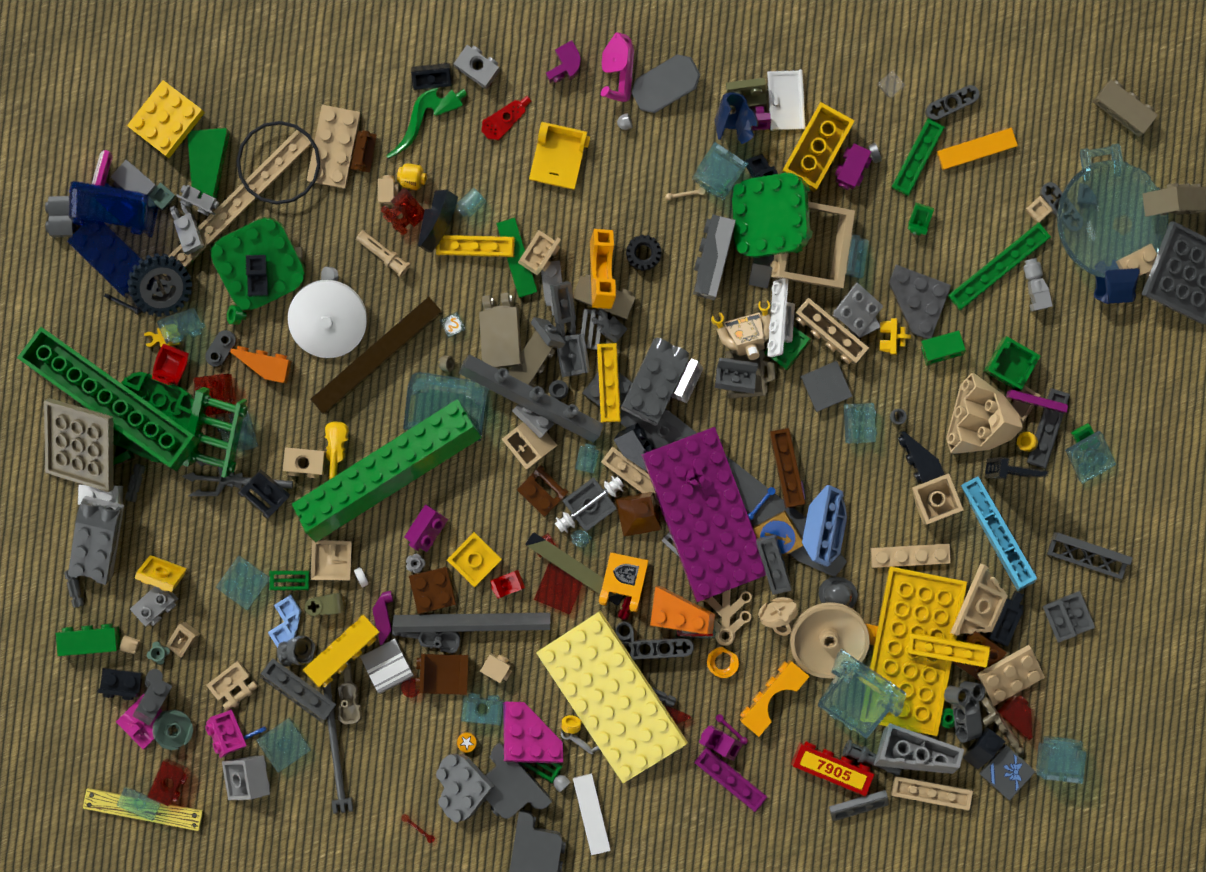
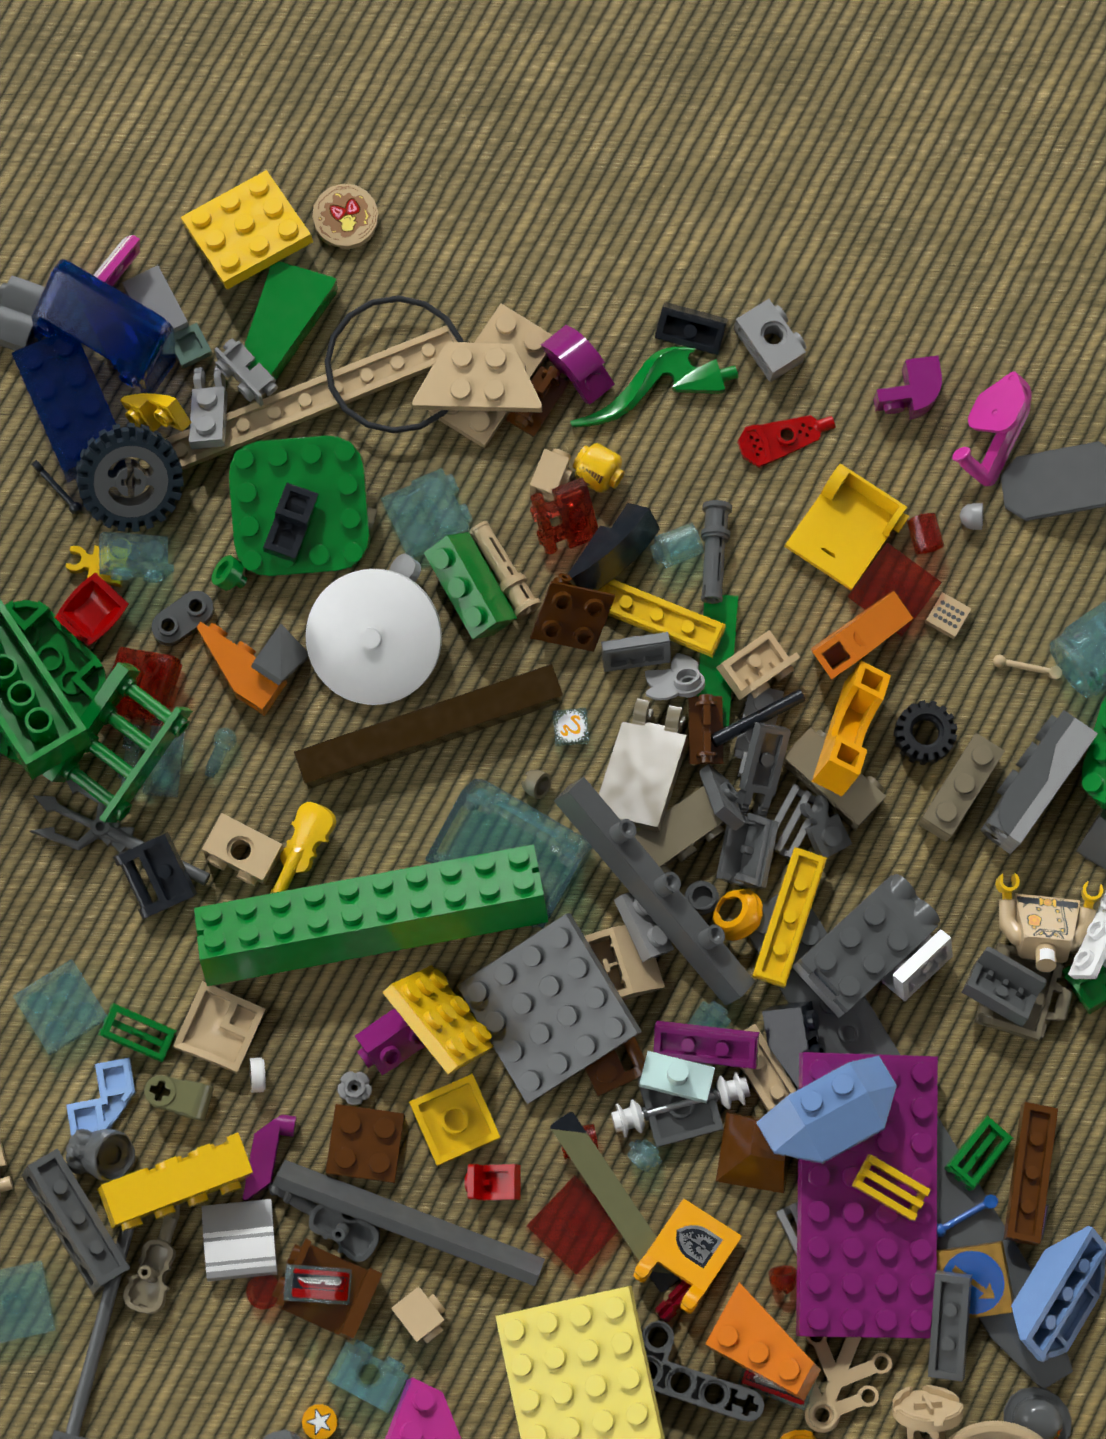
camera: 15 degrees right, 10 degrees down
none -> yellow slope [120,393,192,432]
none -> clear light blue piece [204,727,237,778]
none -> dark grey slope [251,624,309,685]
none -> slope [284,1264,352,1305]
none -> tile [312,184,378,250]
none -> clear light blue plate [381,468,473,558]
none -> yellow plate [382,965,494,1075]
none -> tan wing [412,342,542,412]
none -> green brick [424,532,517,640]
none -> dark grey plate [457,913,642,1104]
none -> reddish brown hinge [530,573,615,652]
none -> magenta brick [541,325,615,405]
none -> dark grey plate [601,632,671,672]
none -> light aqua tile [639,1051,715,1103]
none -> light grey plate [645,653,705,700]
none -> magenta tile [653,1021,759,1069]
none -> reddish brown hinge [688,694,723,764]
none -> dark grey pin [701,500,732,604]
none -> black bar [711,689,806,747]
none -> light orange piece [712,889,763,941]
none -> medium blue wedge [757,1056,897,1164]
none -> clear red hinge [768,1265,797,1294]
none -> orange slope [810,591,913,680]
none -> clear red plate [848,543,942,637]
none -> yellow tile [852,1155,931,1221]
none -> clear red beam [907,513,945,555]
none -> dark tan brick [918,733,1005,842]
none -> tan tile [925,592,971,639]
none -> green tile [944,1115,1013,1191]

